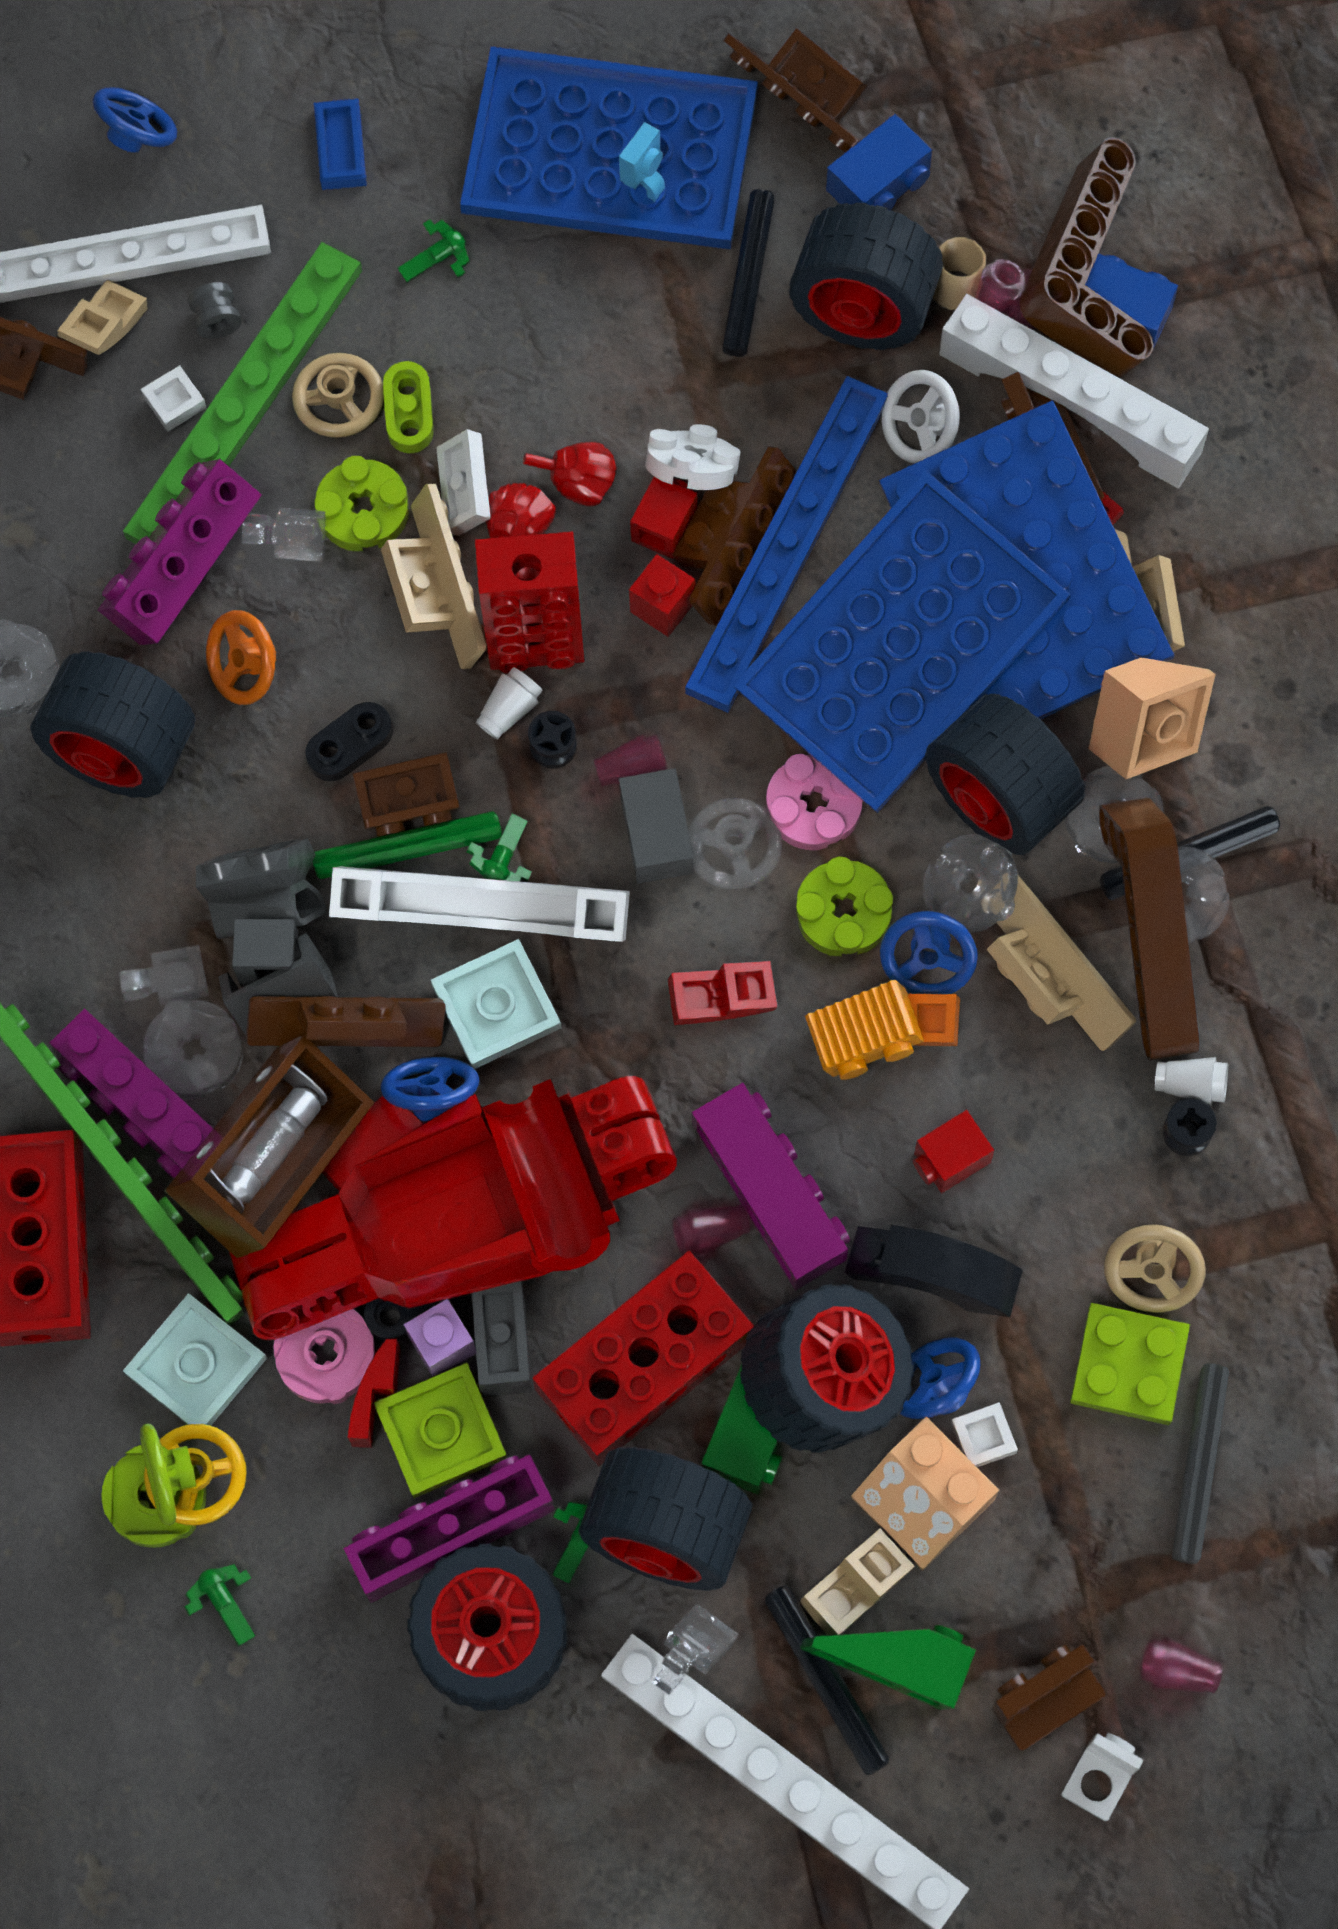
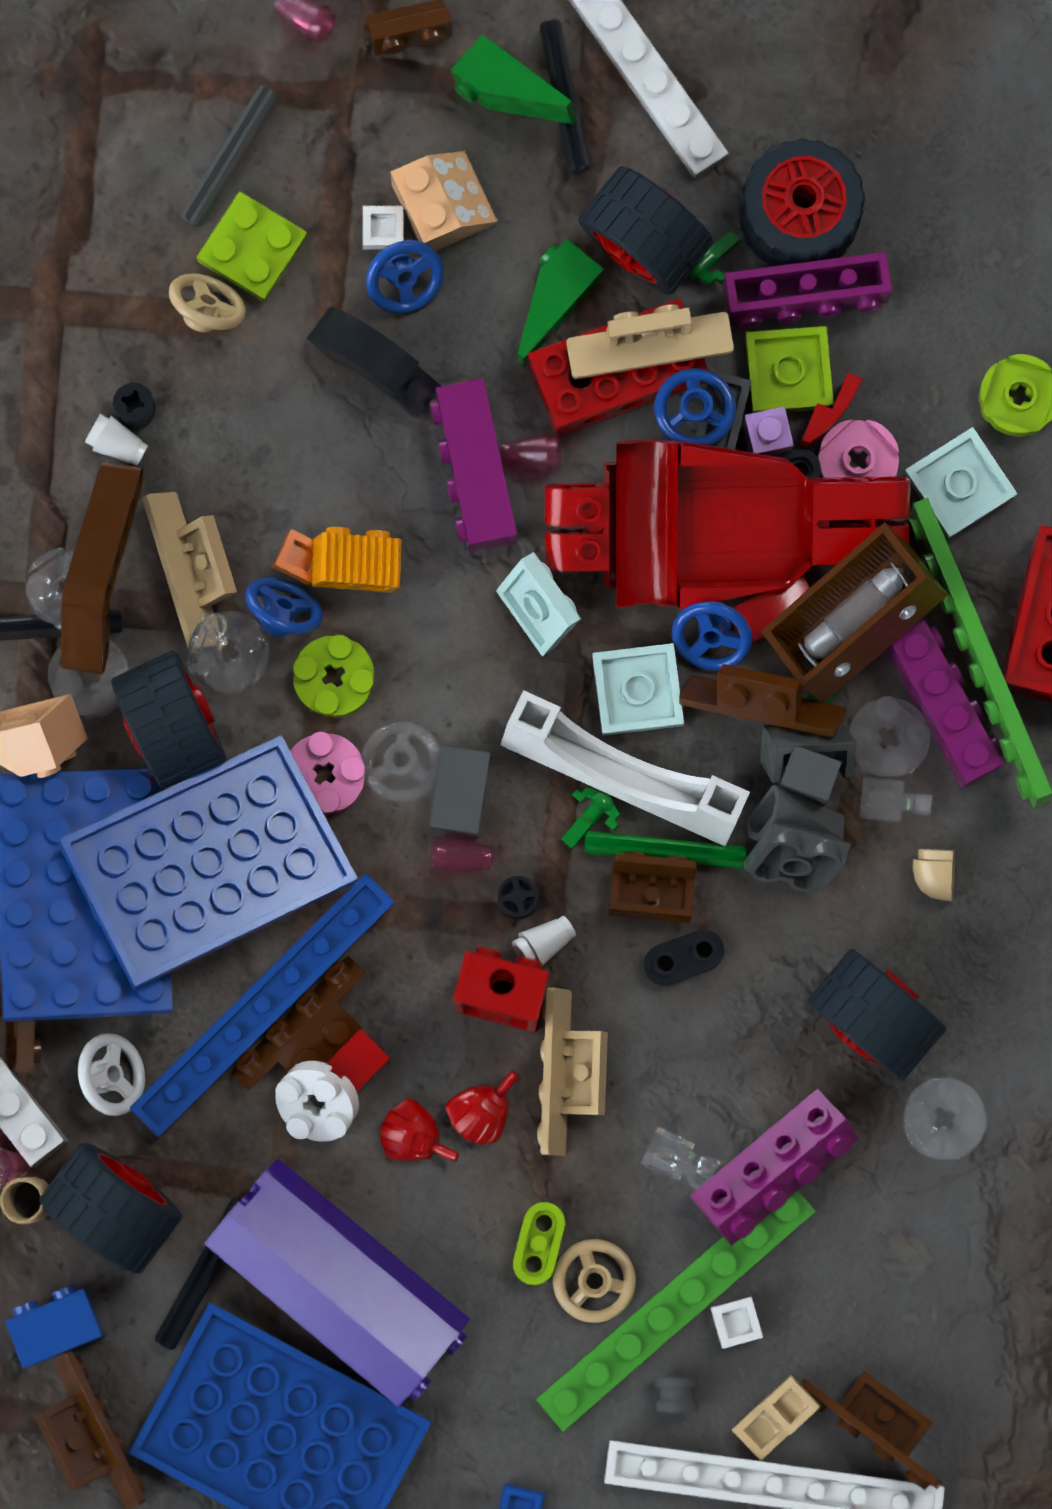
camera: 165 degrees left, 10 degrees up
lime piece [140,1424,196,1526] -> none
yellow piece [144,1424,247,1526] -> none
green piece [184,1564,255,1647] -> none
orange piece [206,610,276,705] -> none
lime plate [314,456,409,551] -> none
green piece [397,219,470,283] -> none
white plate [436,429,491,536] -> none
medium azure plate [619,122,665,201] -> none
red brick [629,554,695,637] -> none
clear plate [653,1603,738,1695] -> none
slope [667,961,777,1025] -> none
black wheel [740,1284,914,1453] -> none
tan slope [799,1528,915,1636] -> none
red brick [913,1110,995,1194] -> none
none -> panel [204,1158,470,1407]
none -> light aqua plate [496,552,581,656]
none -> tan bracket [566,305,734,379]
none -> blue piece [654,368,736,446]
none -> tan piece [913,849,955,902]

